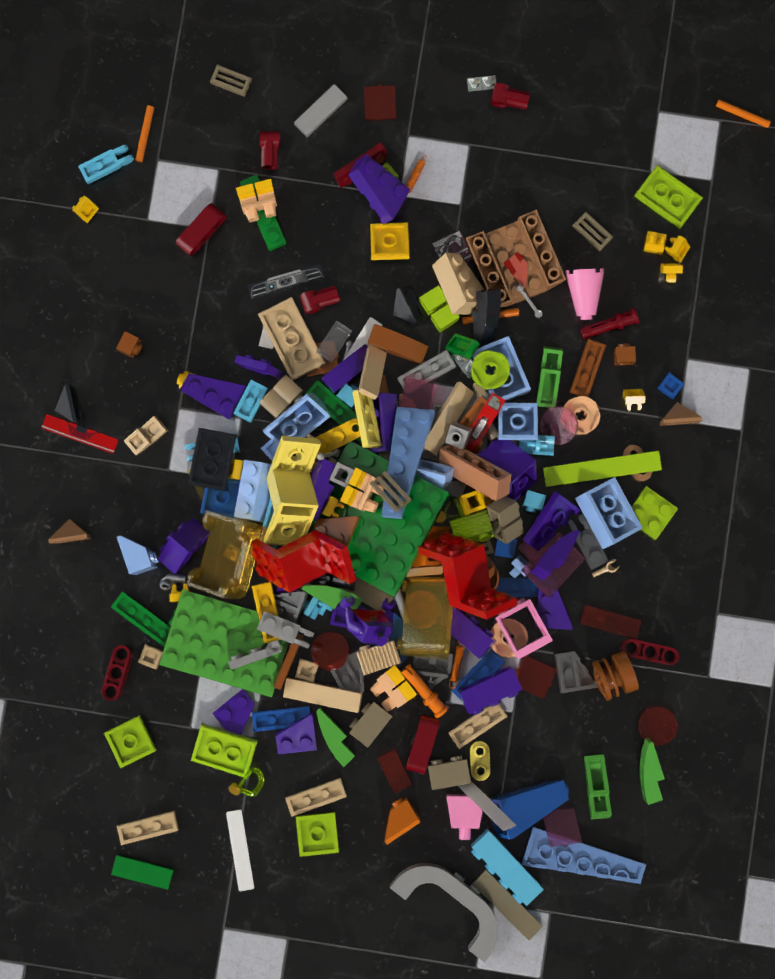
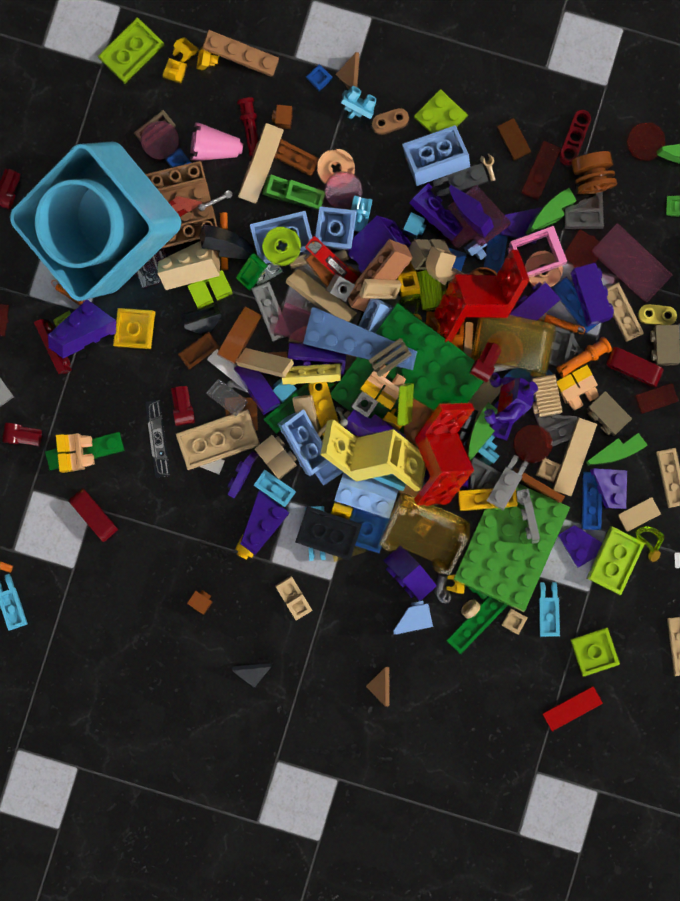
camera: 85 degrees left, 0 degrees up
red sticker [41,414,118,453] -> none
yellow tile [72,196,99,223] -> none
dark red beam [101,645,133,701] -> none
lime tile [543,451,662,487] -> none
yellow tile [623,389,645,410] -> none
none -> medium azure piece [10,141,181,301]
none -> clear pink tile [141,121,179,159]
none -> blue tile [165,148,191,168]
none -> reddish brown tile [178,332,220,369]
none -> medium nougat plate [202,30,279,77]
none -> tan slope [238,123,284,204]
none -> tan tile [292,395,320,433]
none -> medium azure hips [341,86,376,119]
none -> tan tile [359,279,402,299]
none -> lime tile [397,383,414,426]
none -> tan brick [426,246,466,285]
none -> tan tile [461,600,480,619]
none -> dark red piece [469,342,502,383]
none -> reddish brown tile [497,118,531,161]
none -> bright green slope [526,188,577,235]
none -> medium azure hinge [539,582,560,637]
none -> red tile [543,686,603,731]
none -> clear pink tile [591,223,672,303]
none -> tan tile [617,497,661,532]

